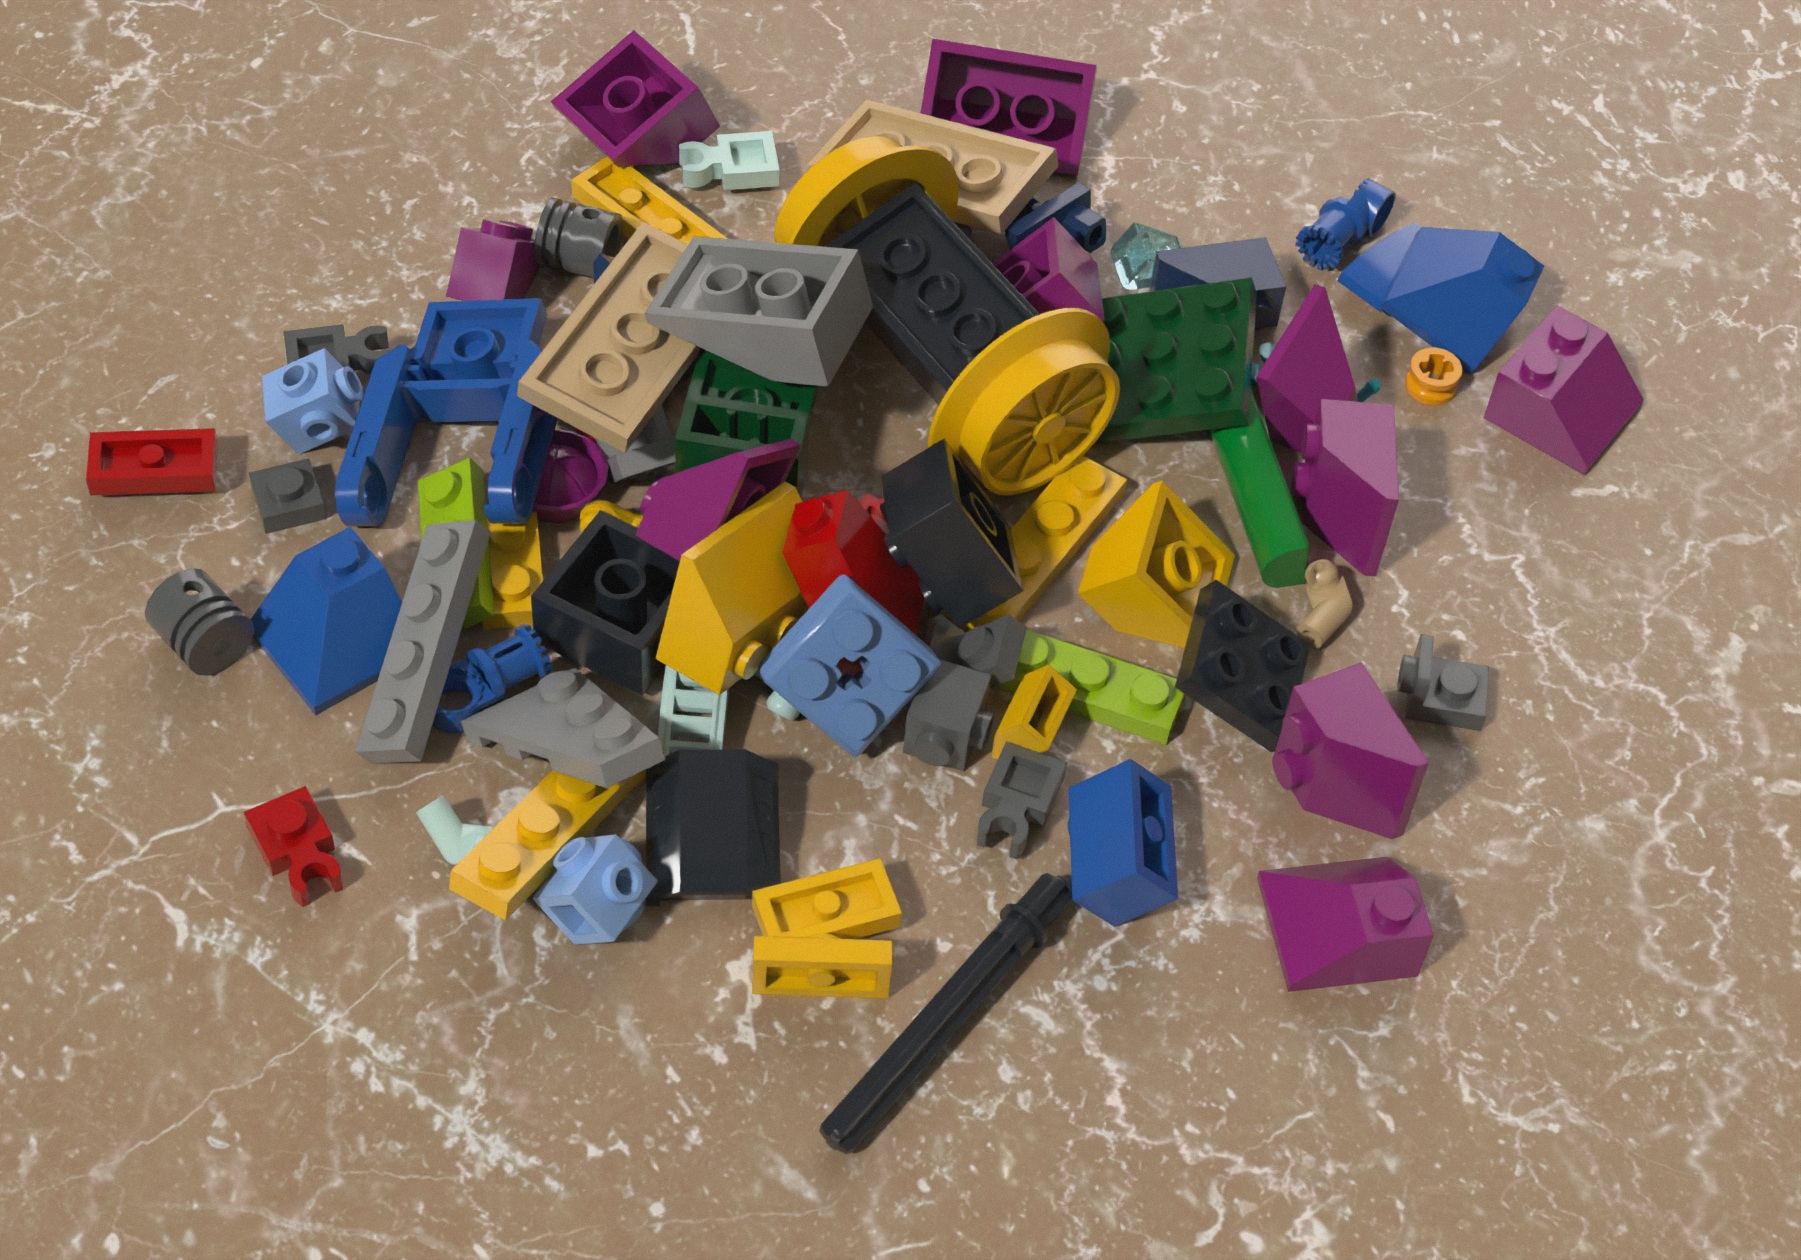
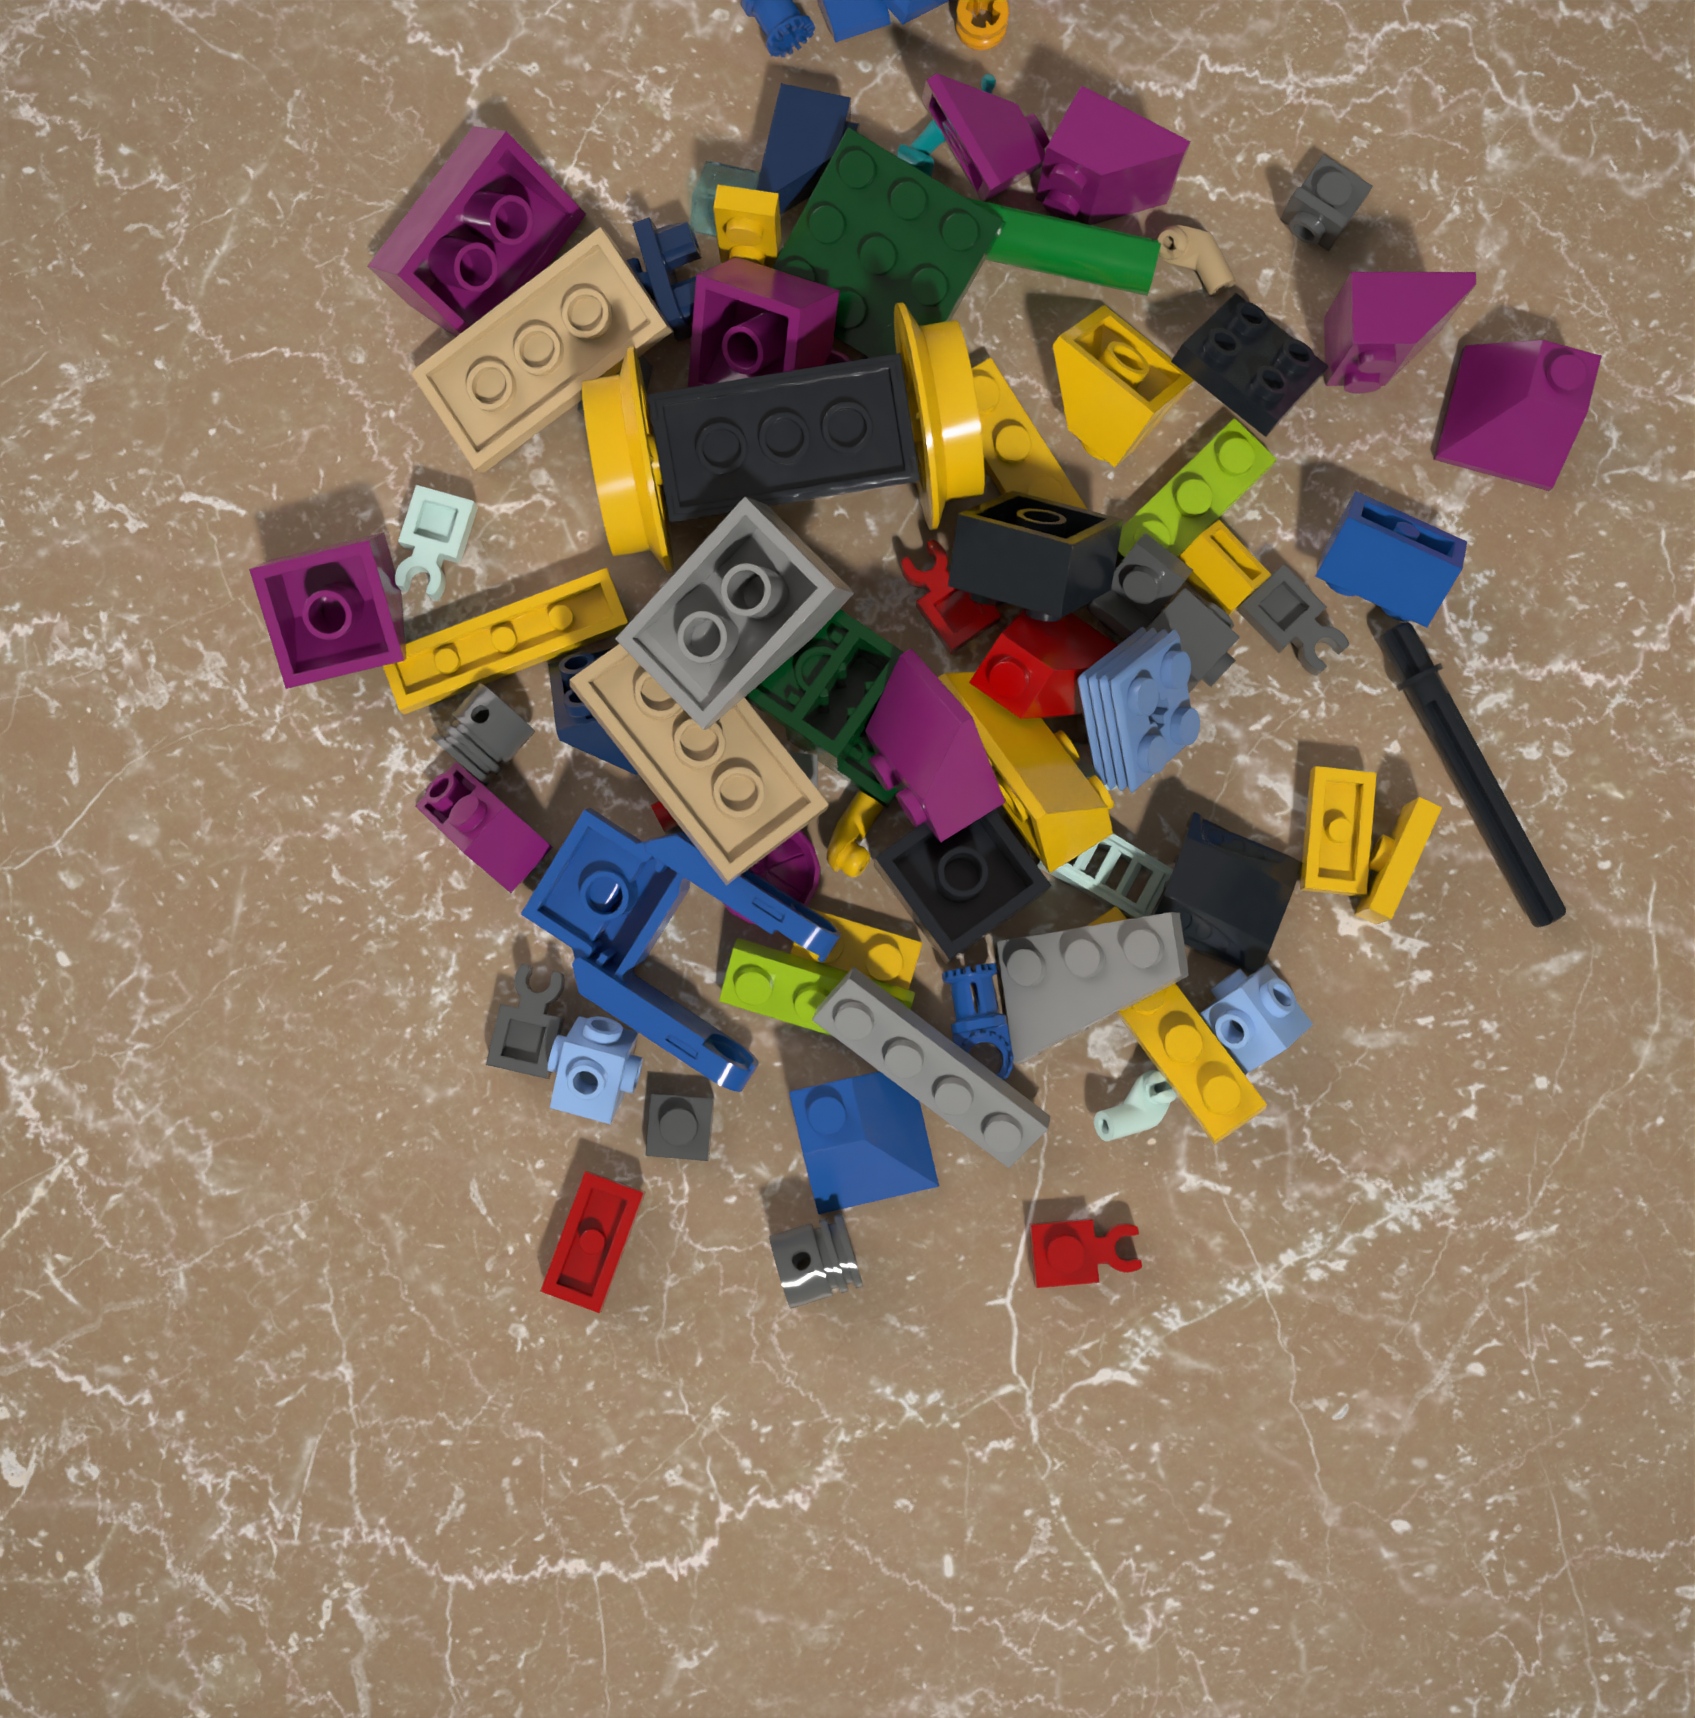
camera: 60 degrees left, 30 degrees up
none -> yellow plate [713,184,782,268]

